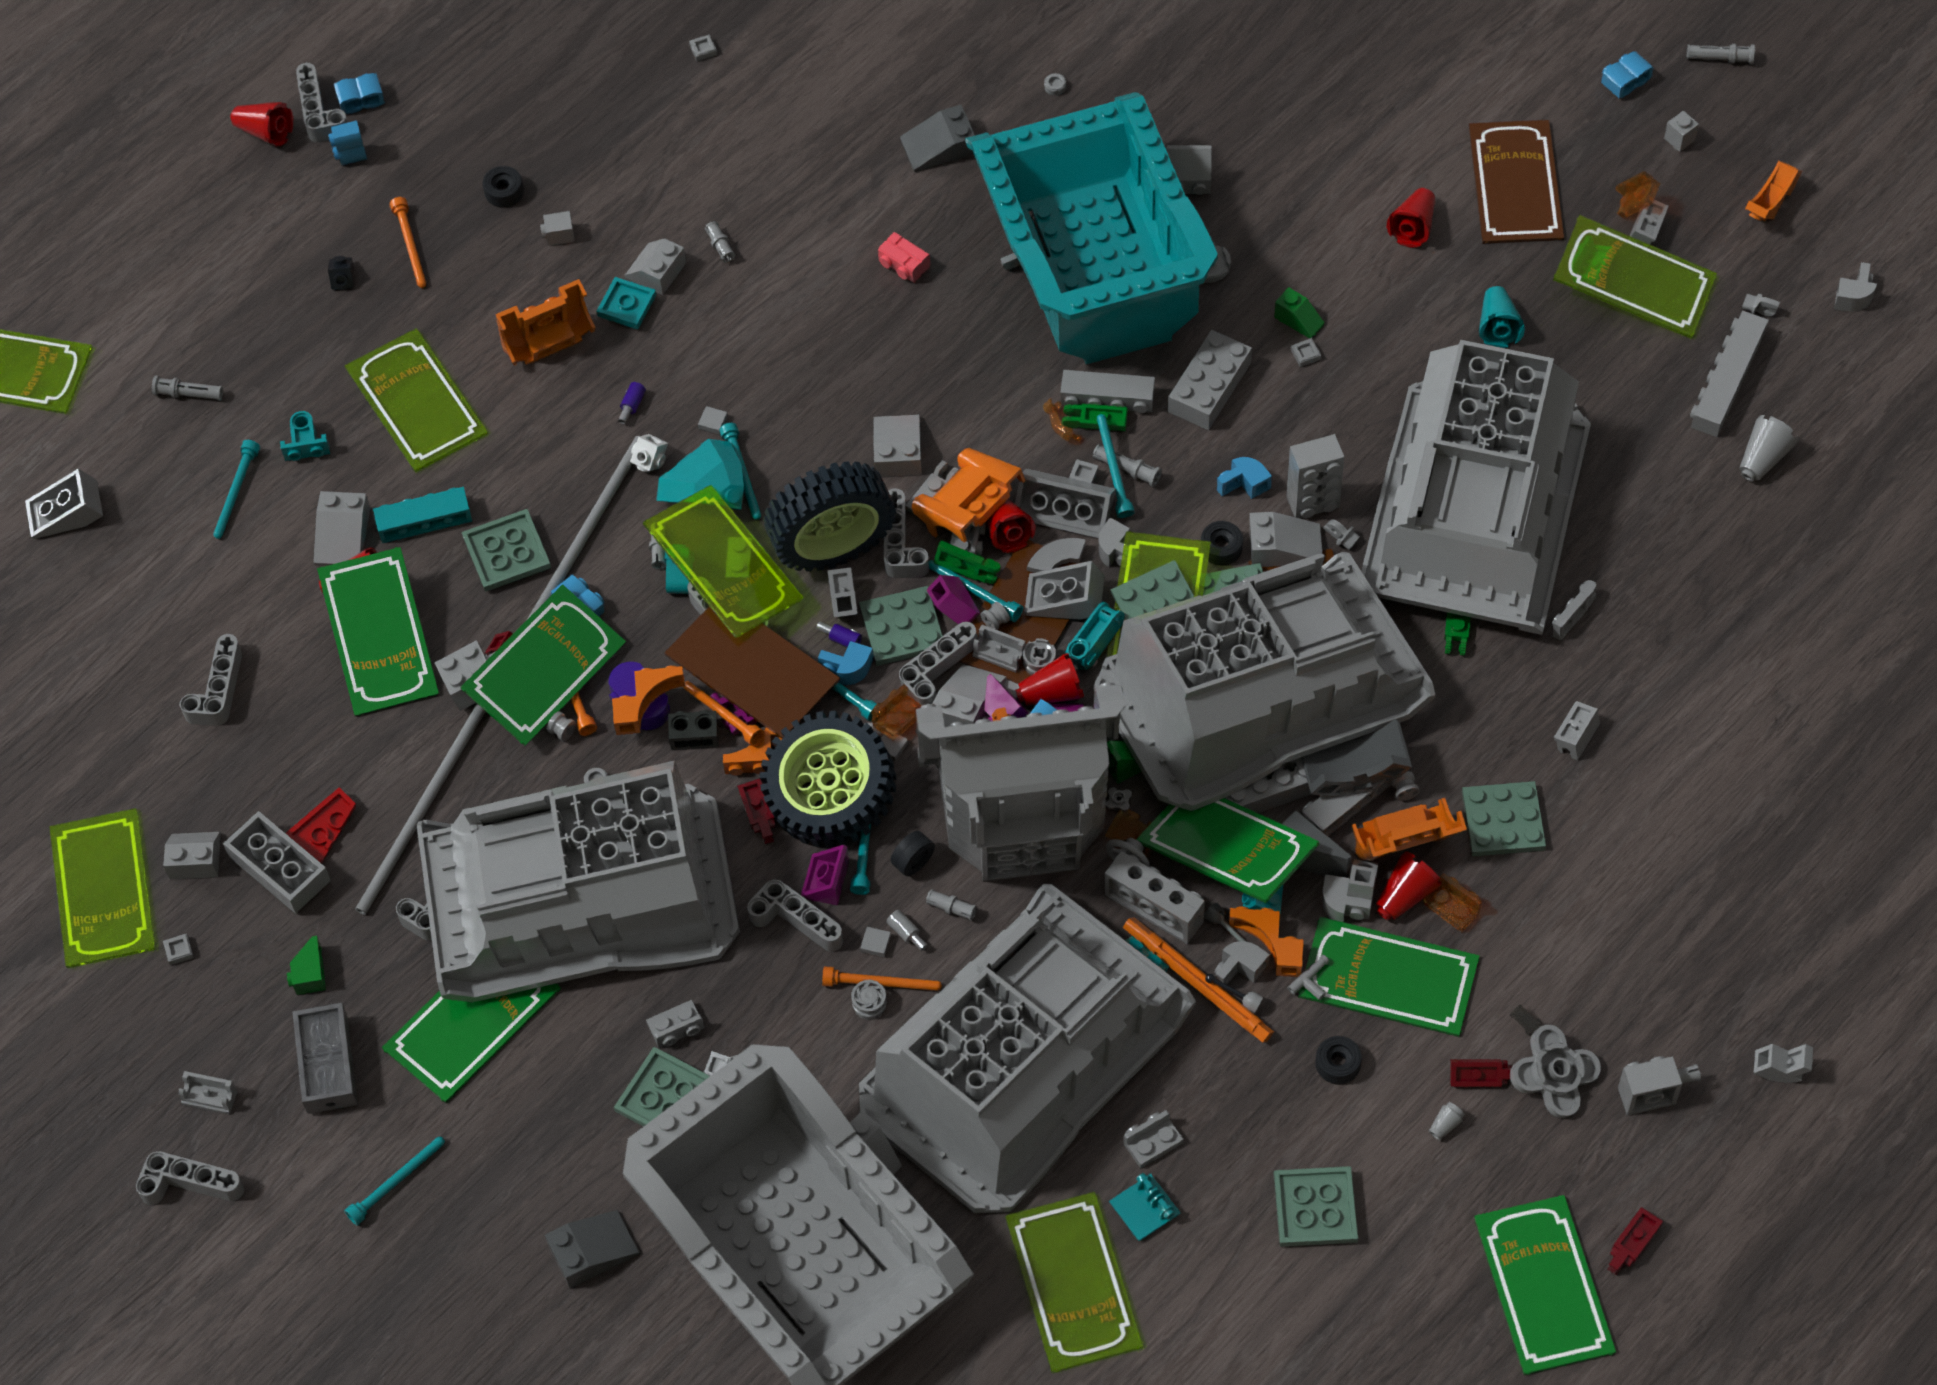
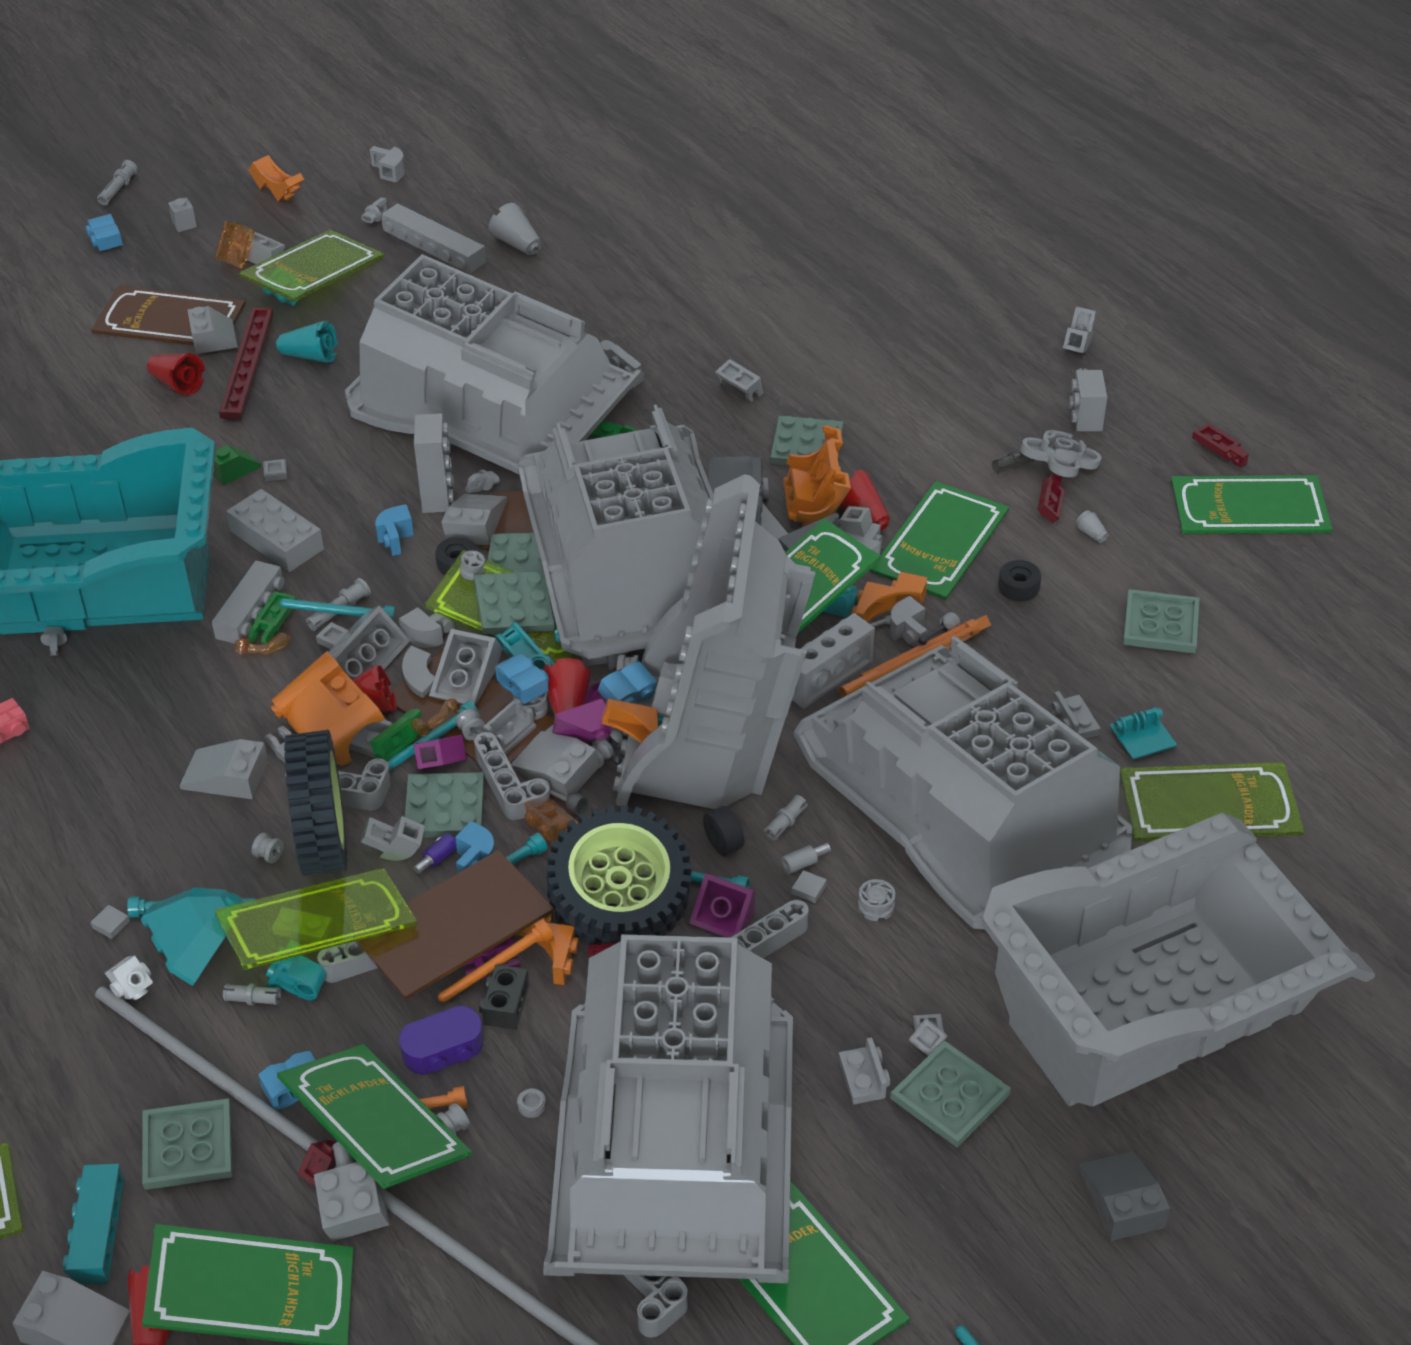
camera: 80 degrees left, 15 degrees down
orange arch [612,665,685,735] -> none
dark purple piece [618,382,646,424] -> none
orange piece [822,966,942,991] -> none
light grey piece [1287,955,1329,1000] -> none
clear orange bracket [1423,873,1482,932] -> none
none -> light grey slope [187,306,238,354]
none -> dark red plate [219,307,274,420]
none -> clear orange piece [411,698,460,736]
none -> light grey wheel [460,551,485,580]
none -> dark azure brick [495,653,549,704]

